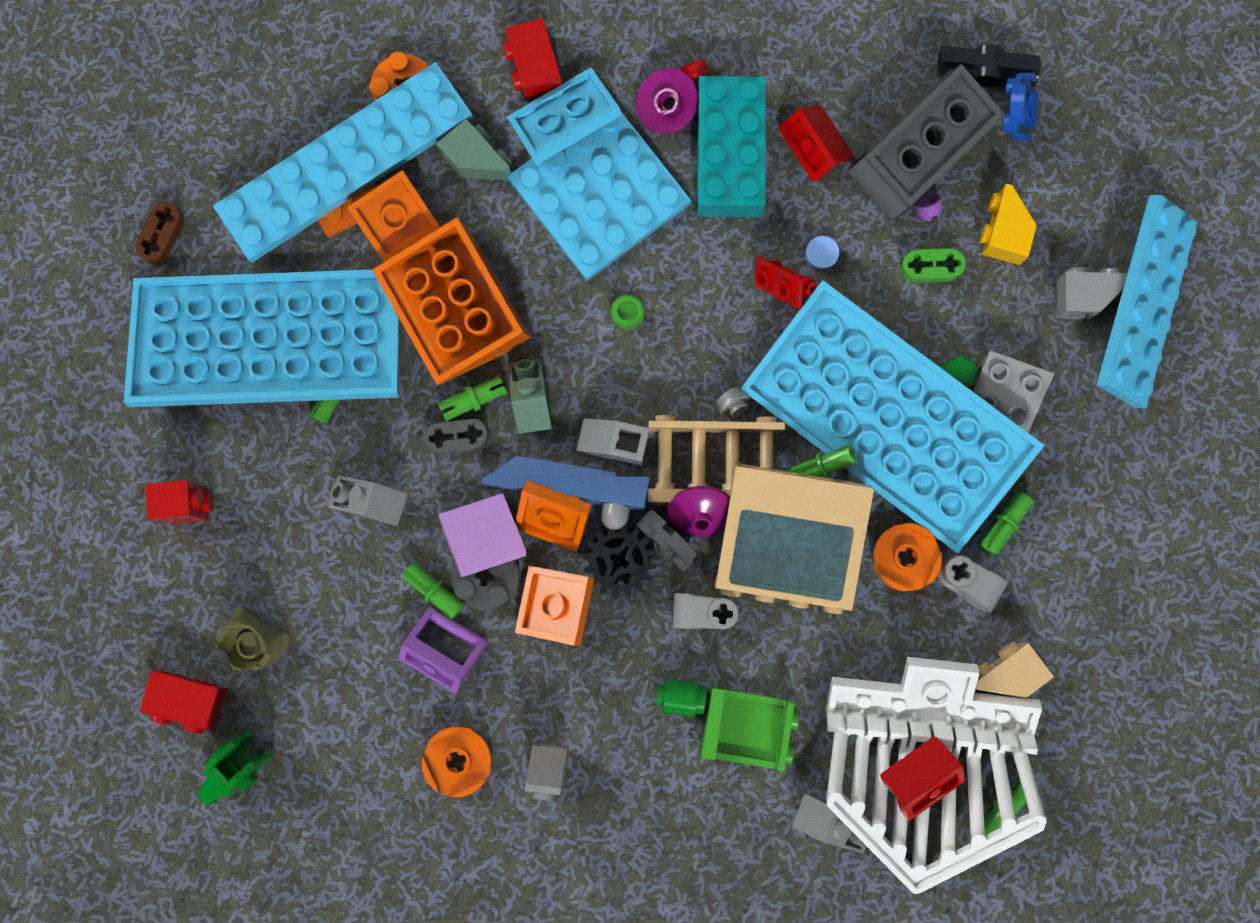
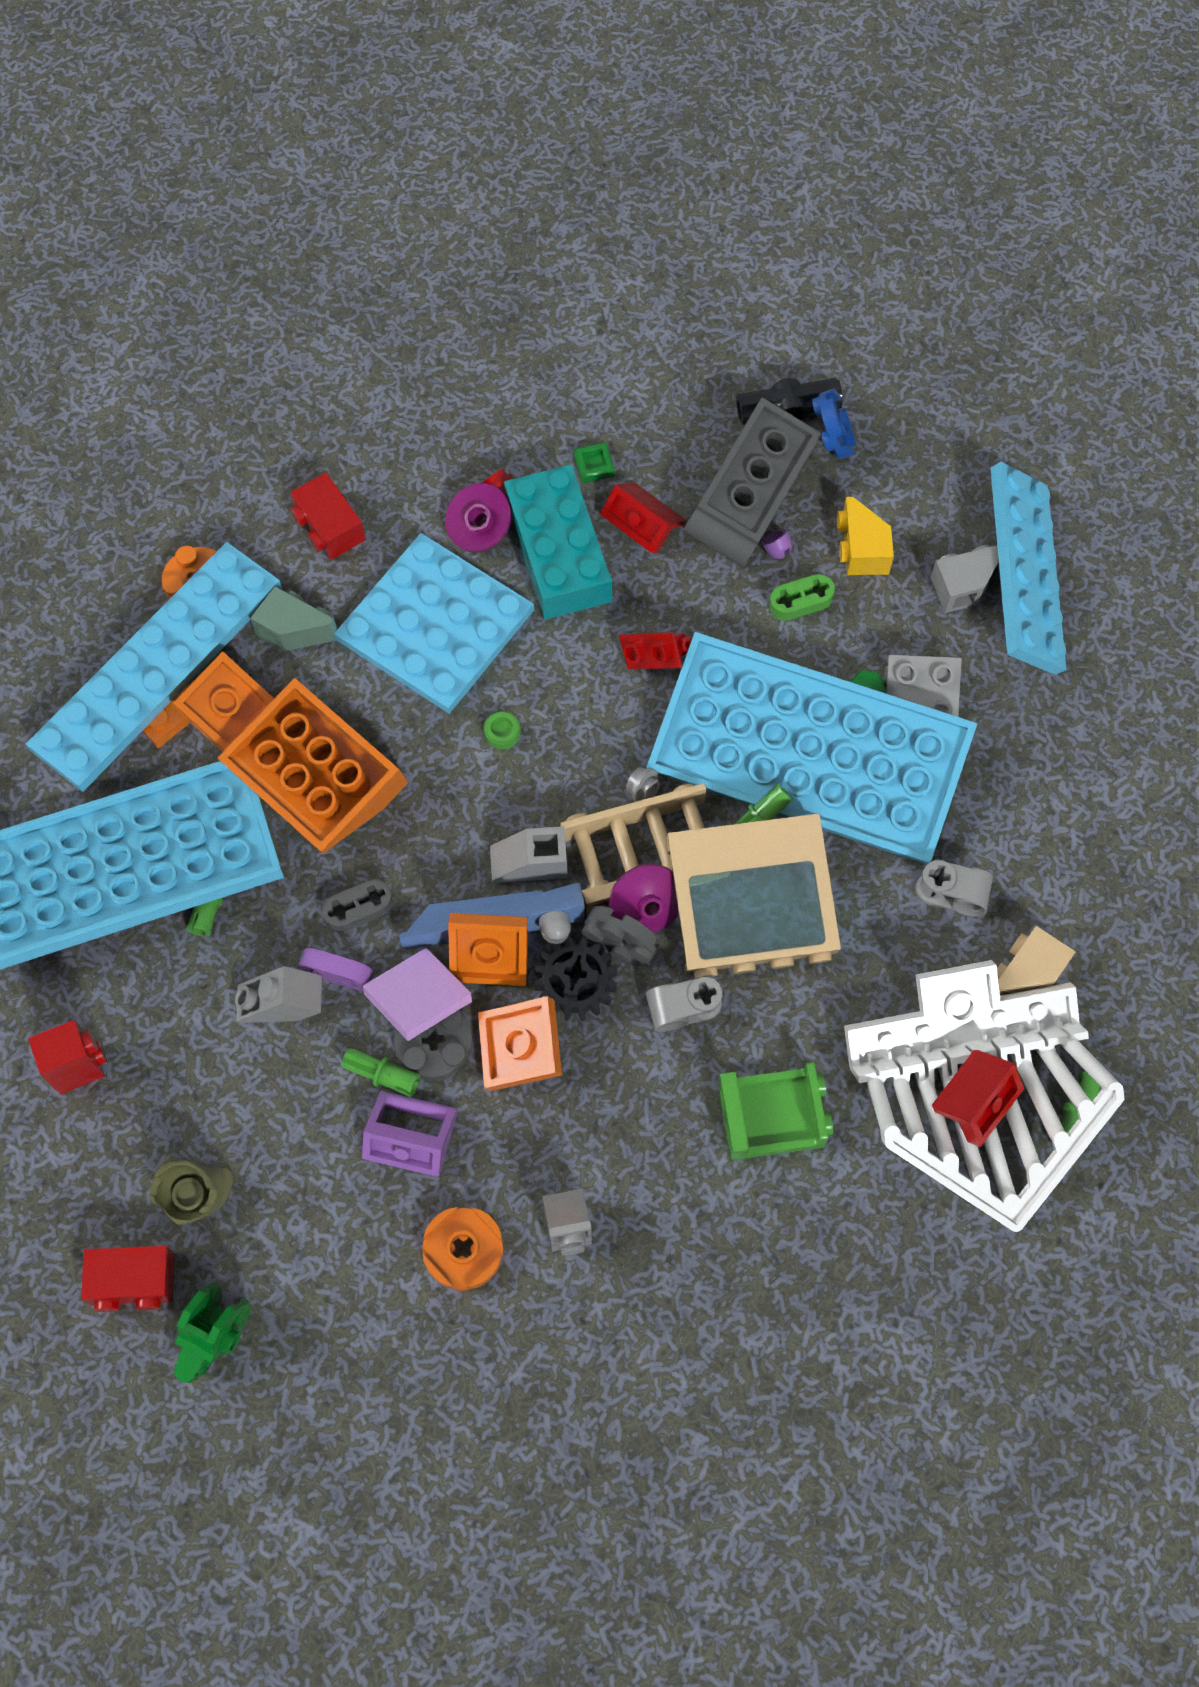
camera: 20 degrees left, 15 degrees down
bright green pin [437,375,507,422] -> none
medium azure plate [507,67,622,166] -> none
sand green slope [508,358,552,434] -> none
green brick [656,678,707,717] -> none
light grey slope [792,794,872,854] -> none
light blue tile [805,236,839,271] -> none
orange plate [872,523,942,592] -> none
bright green axle [981,491,1034,555] -> none
none -> medium lavender beam [298,948,373,991]
none -> green tile [573,442,615,484]

